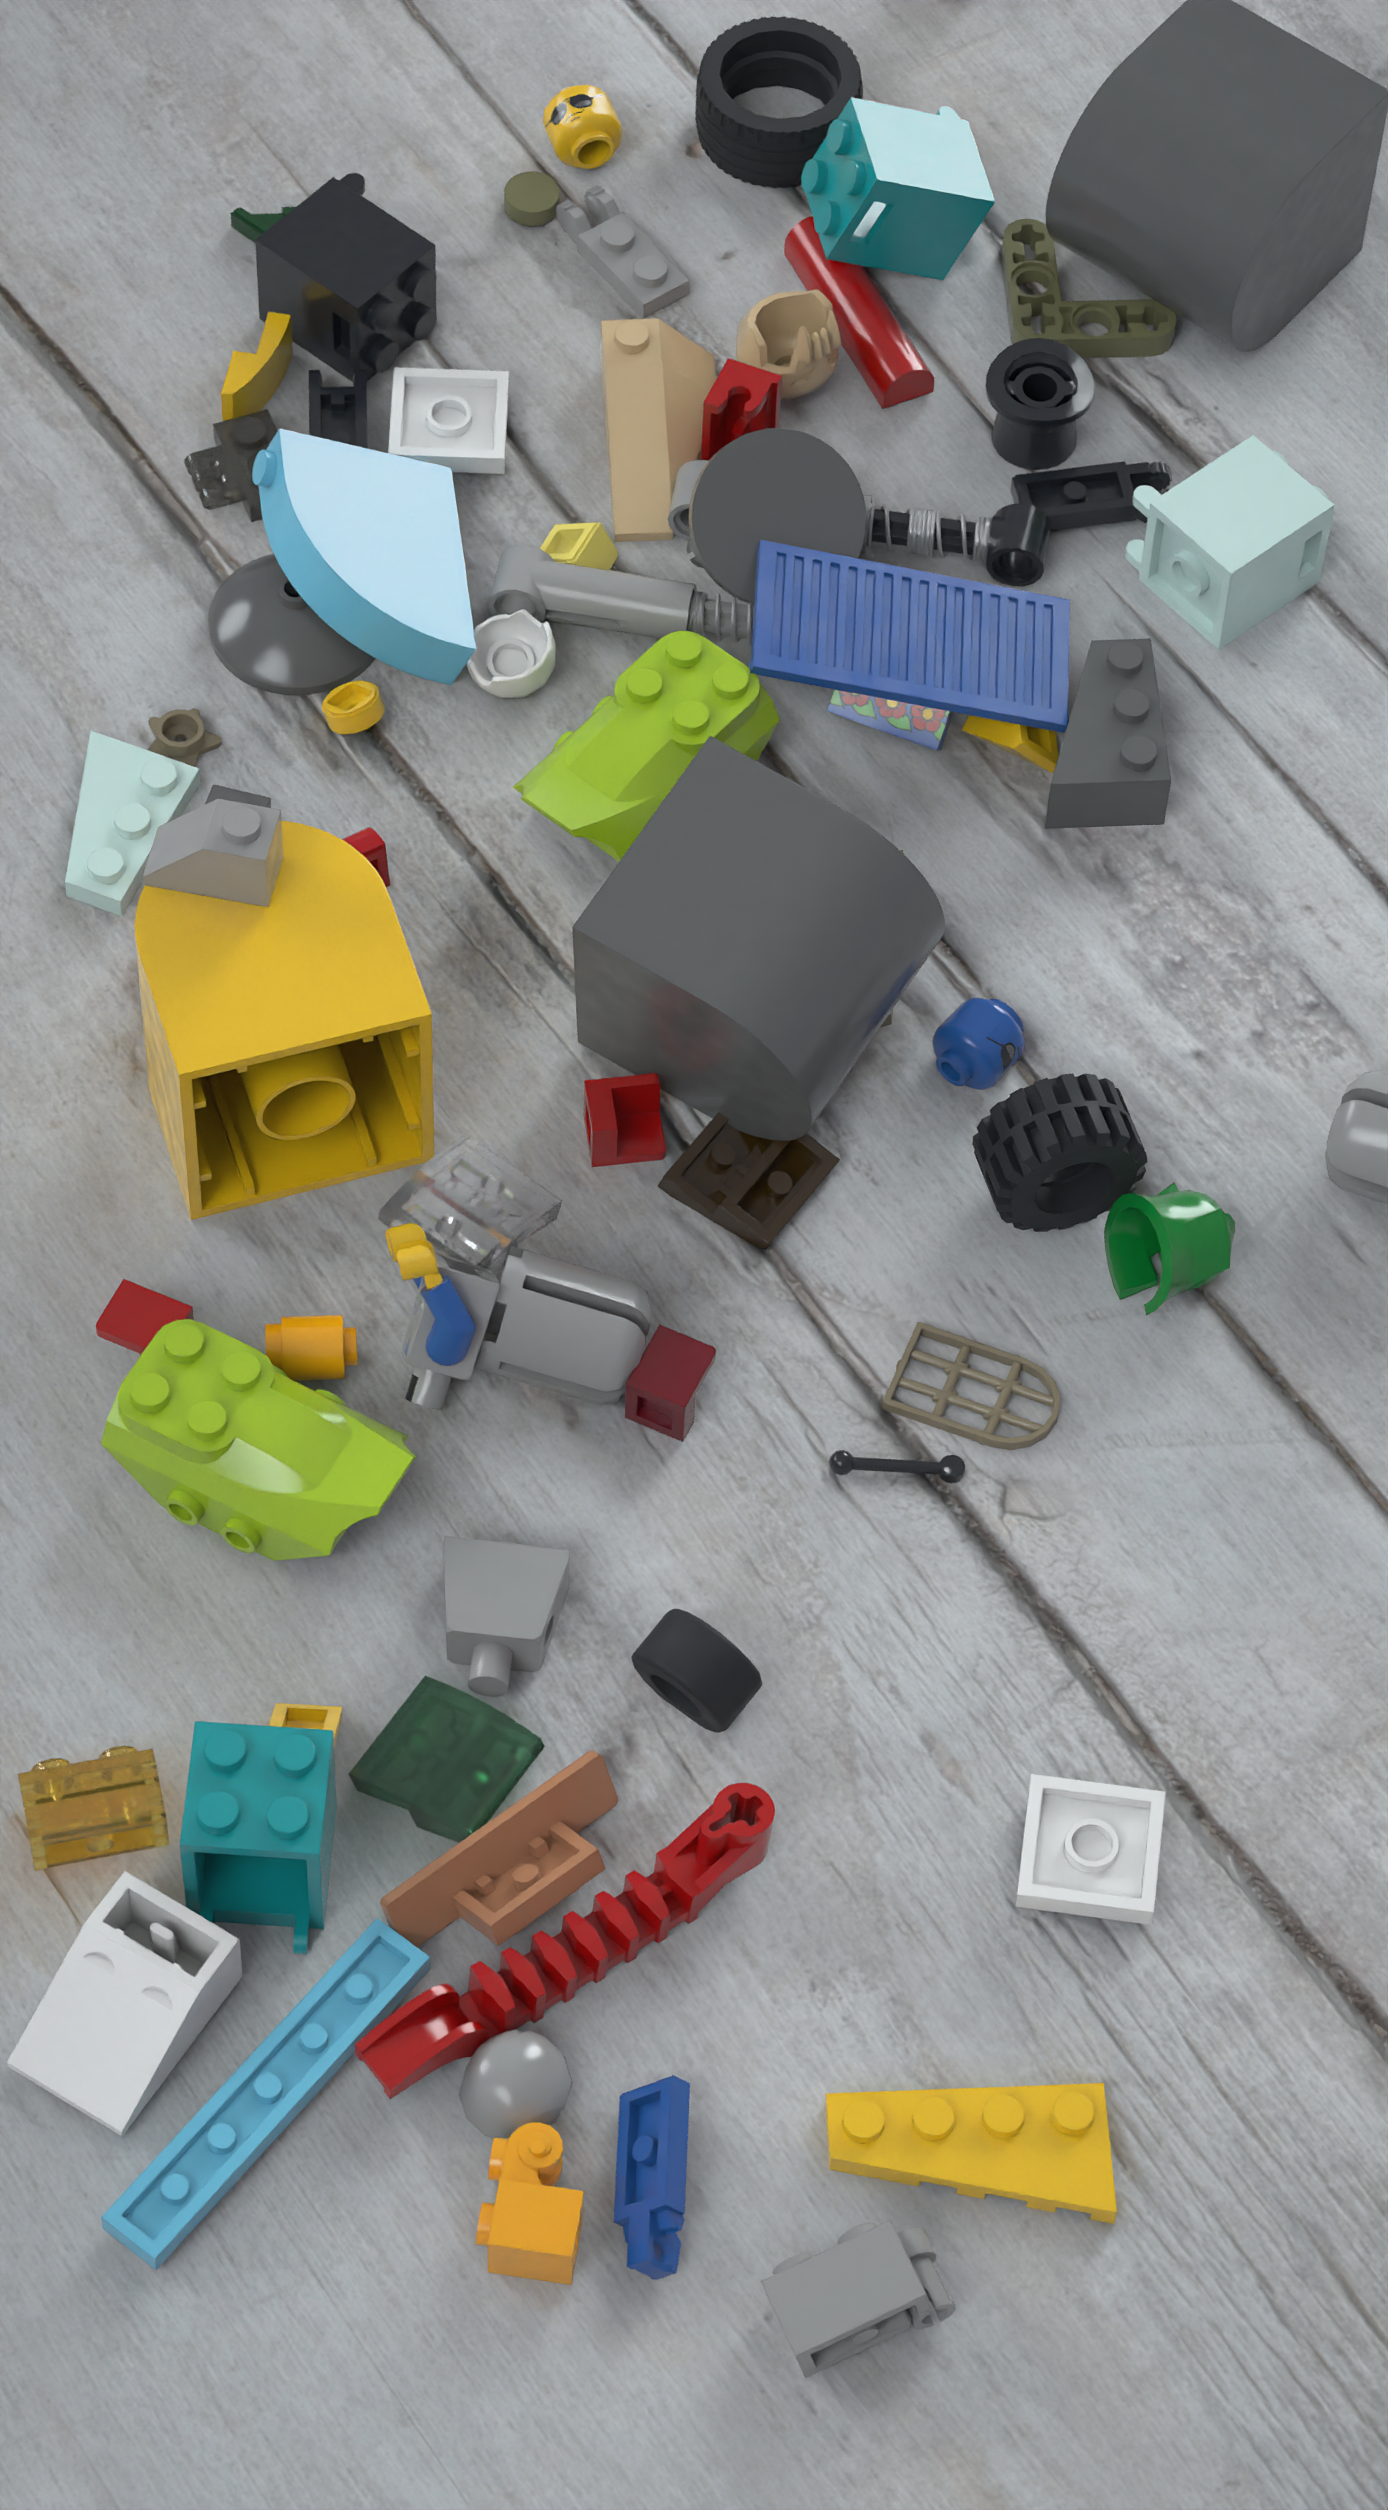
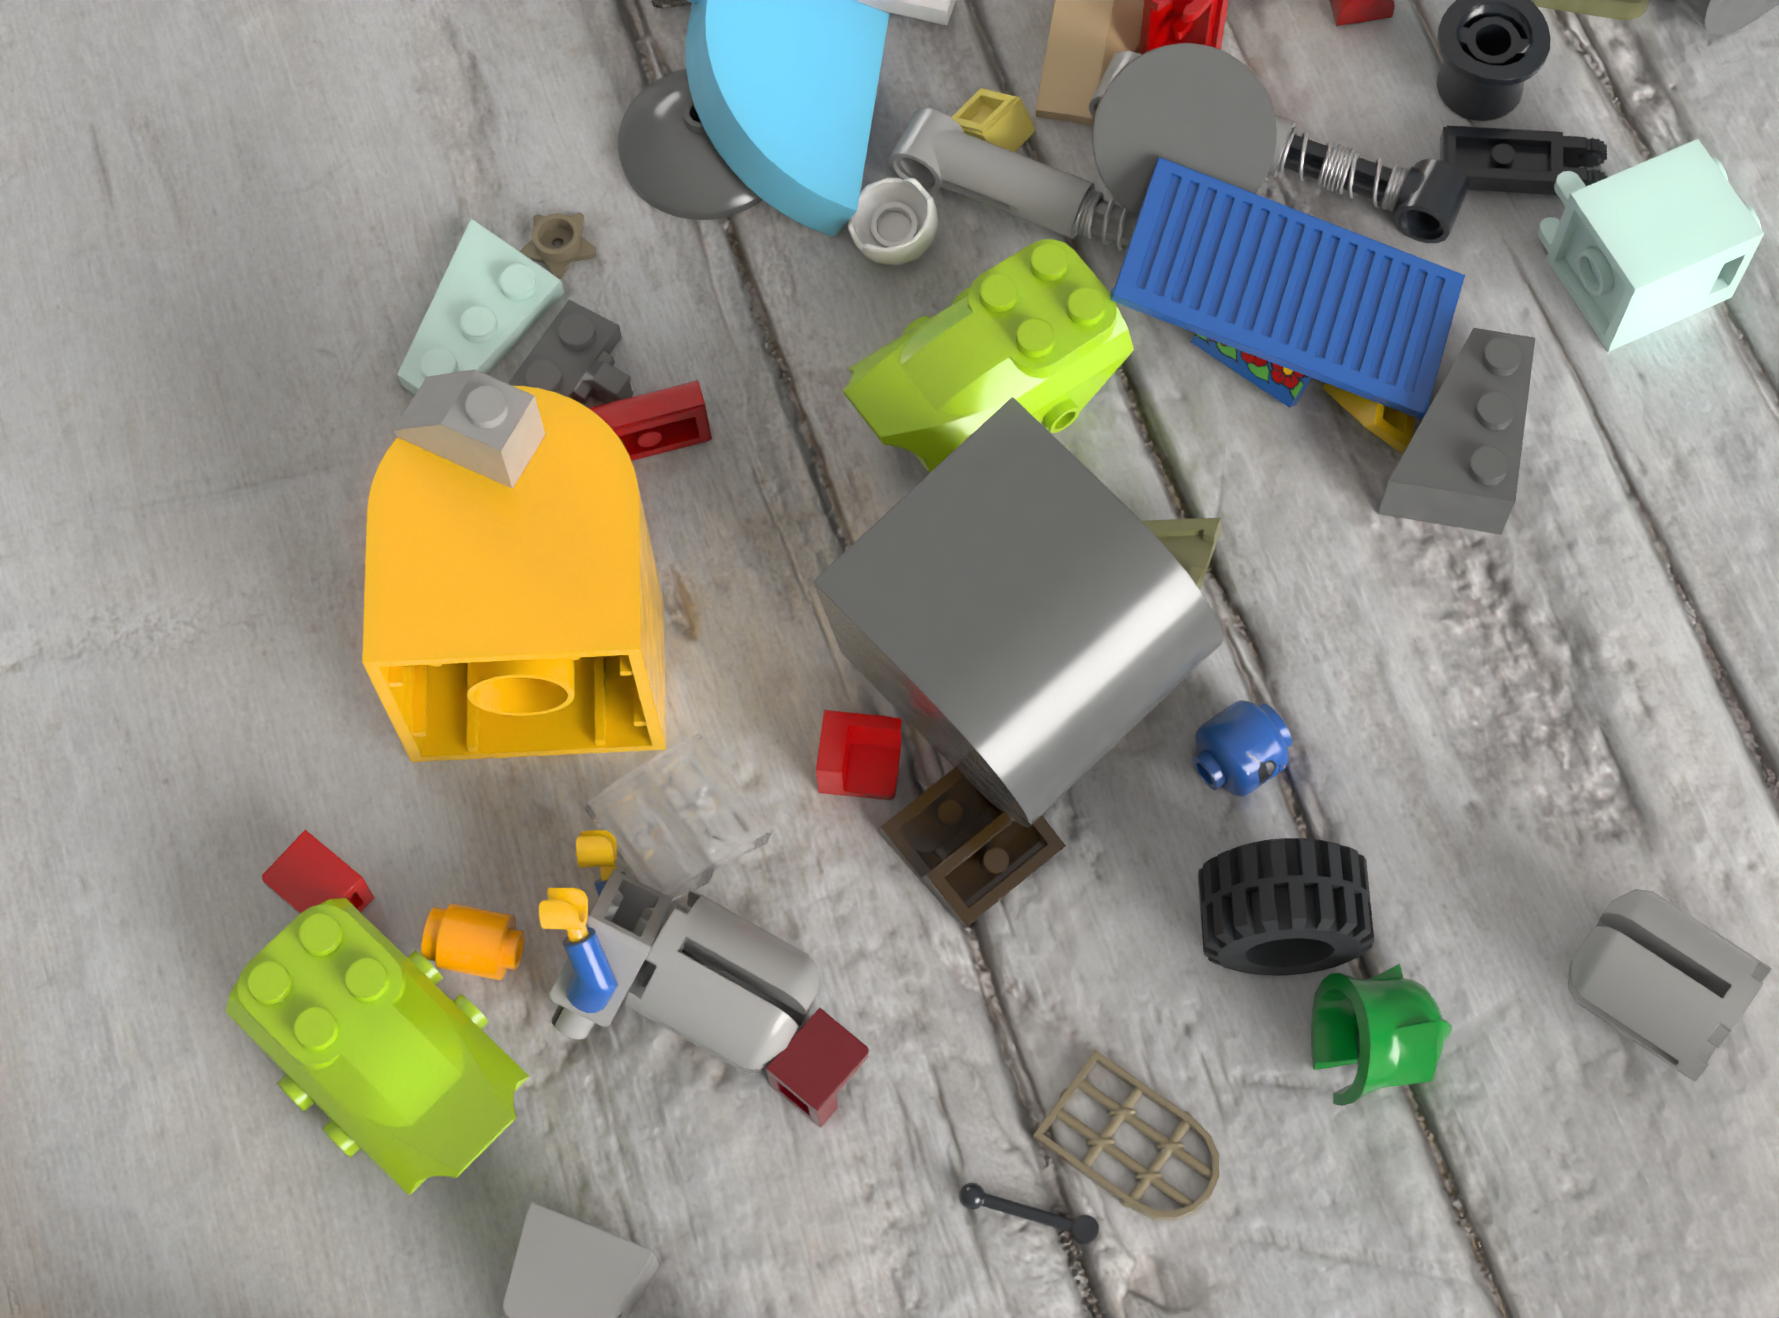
camera: 20 degrees right, 10 degrees up
yellow tile [322,681,385,734] -> none

